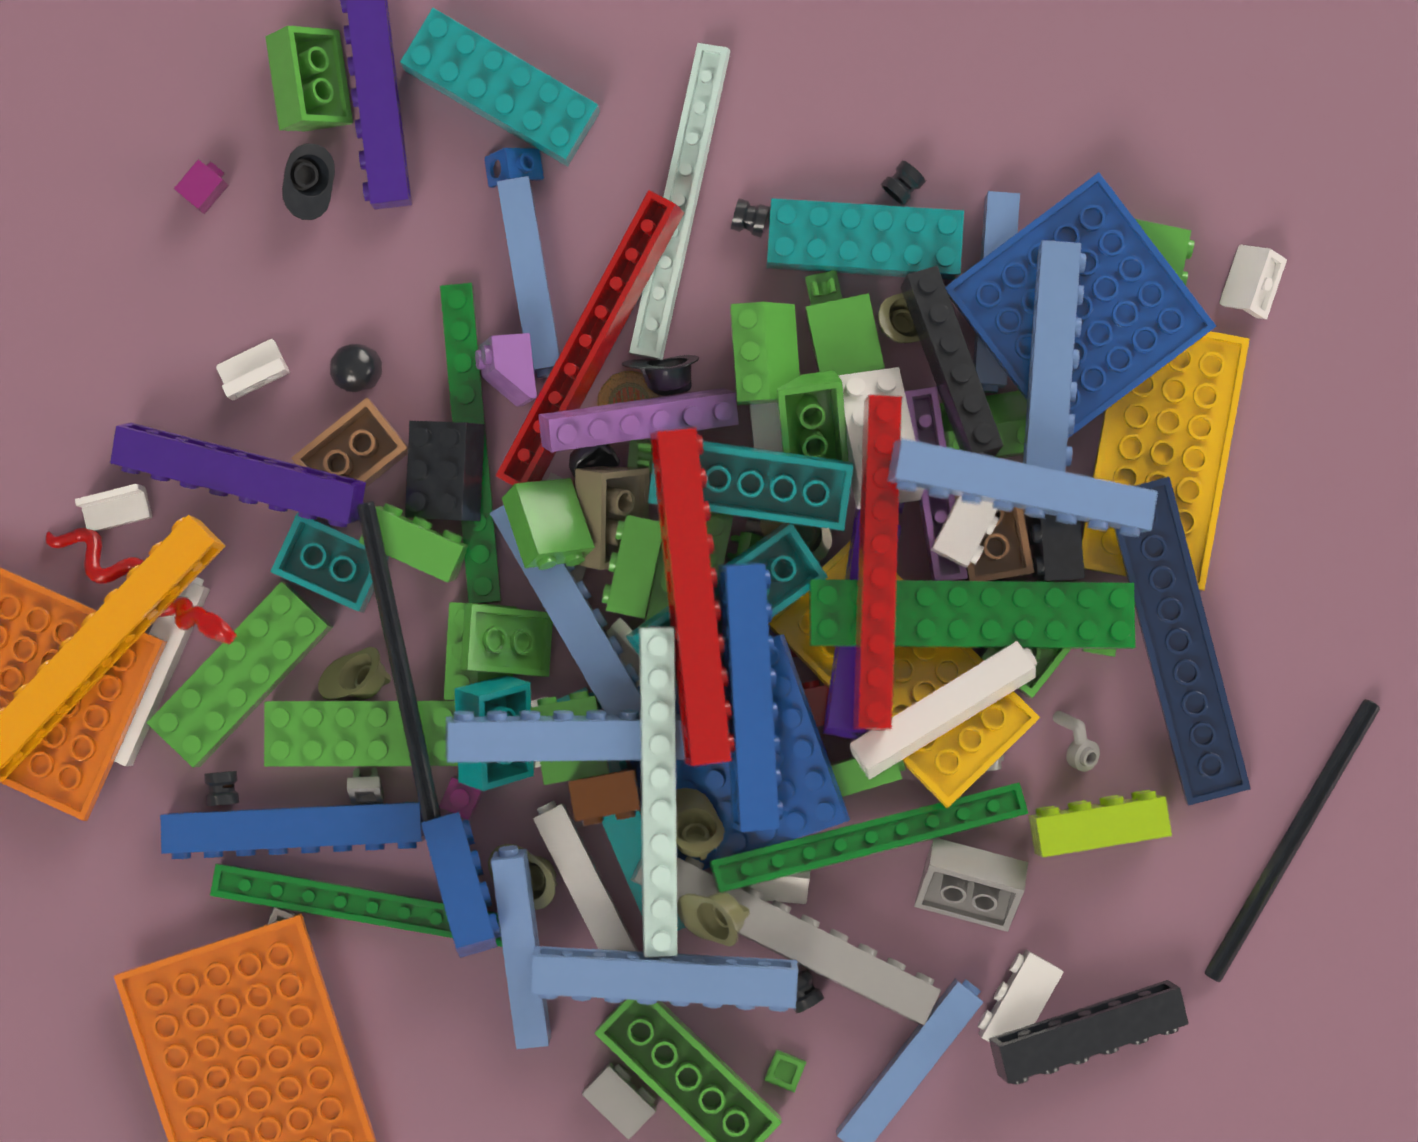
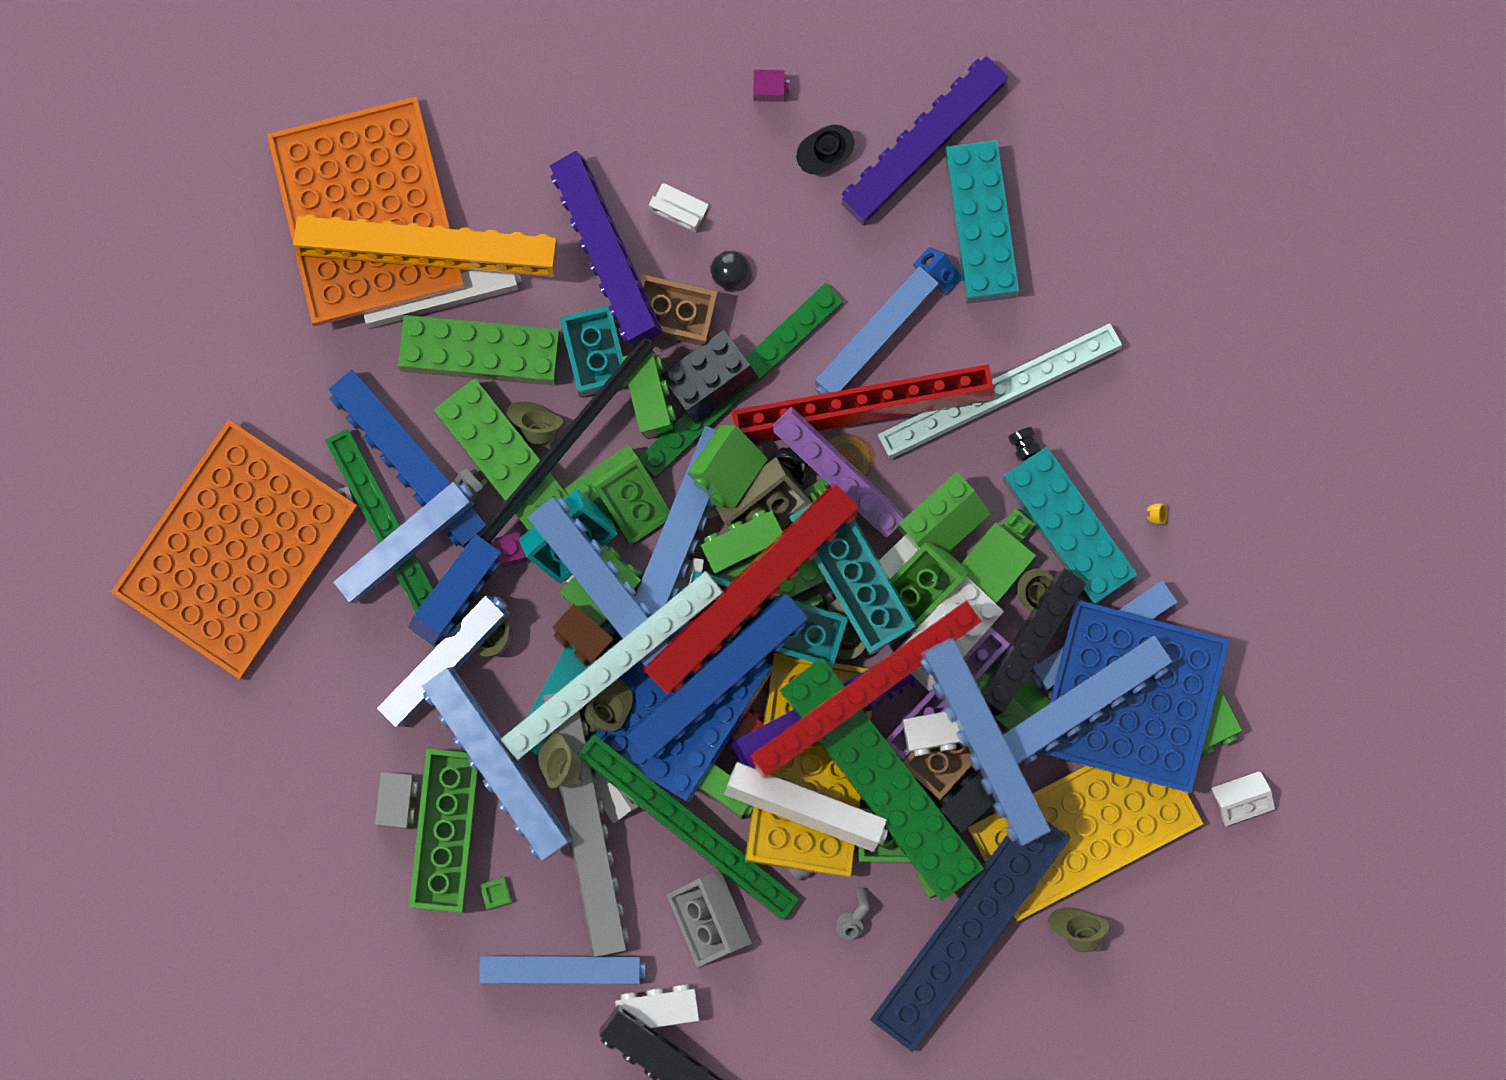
camera: 50 degrees right, 5 degrees down
red animal [45,528,237,644] -> none
white panel [75,484,153,531] -> none
black wheel [204,771,239,806] -> none
bright green slope [265,26,353,132] -> none
medium lavender slope [475,333,537,407] -> none
white brick [533,801,639,952] -> none
black piece [622,355,699,396] -> none
black wheel [793,969,824,1014] -> none
black wheel [881,160,926,206] -> none
lime brick [1028,790,1172,857] -> none
none -> brick [333,482,475,603]
none -> olive piece [1048,908,1110,952]
none -> yellow hinge [1146,503,1167,525]

